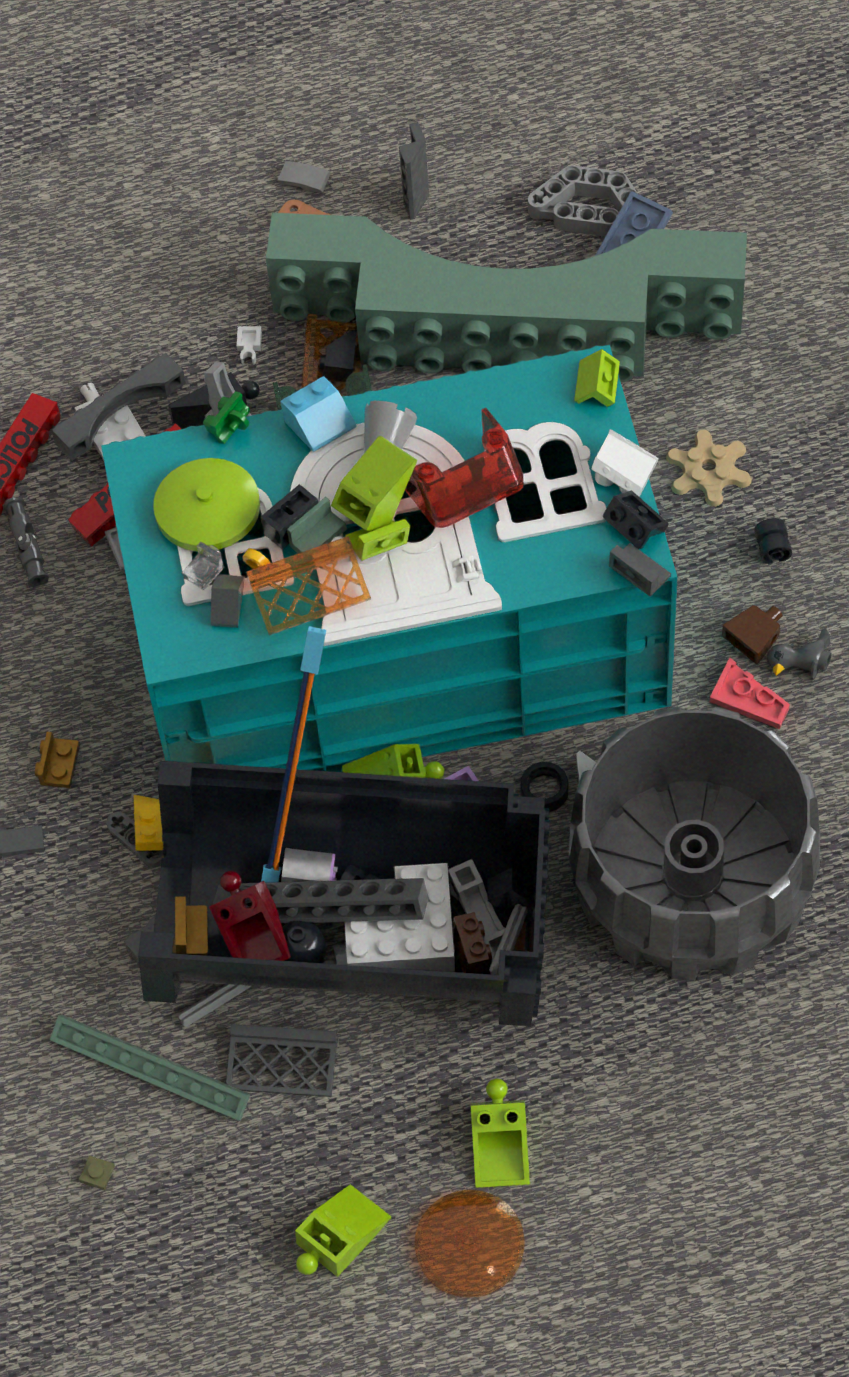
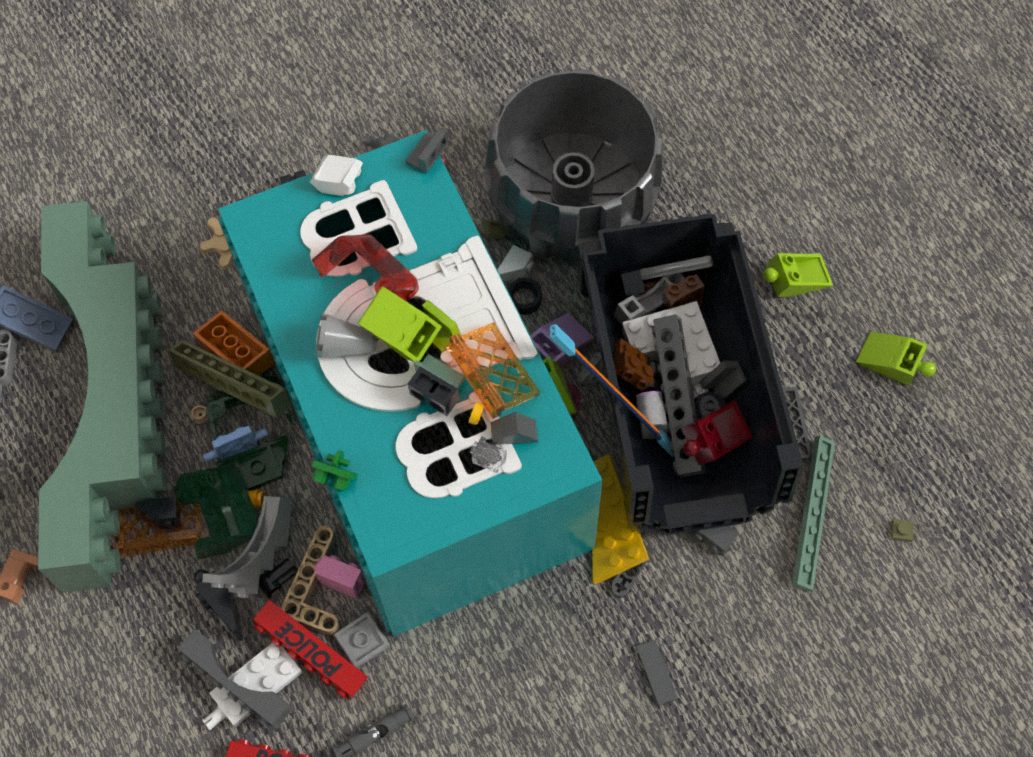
camera: 105 degrees left, 5 degrees up
pearl gold bracket [35,731,80,788] -> none
lime dish [153,458,260,552] -> none
pearl gold panel [175,897,208,956] -> none
white plate [237,326,262,365] -> none
medium azure slope [281,376,356,452] -> none
clear orange dish [415,1190,525,1298] -> none
lime panel [574,349,620,407] -> none
black bracket [603,490,669,549] -> none
none -> reddish brown plate [614,338,654,391]

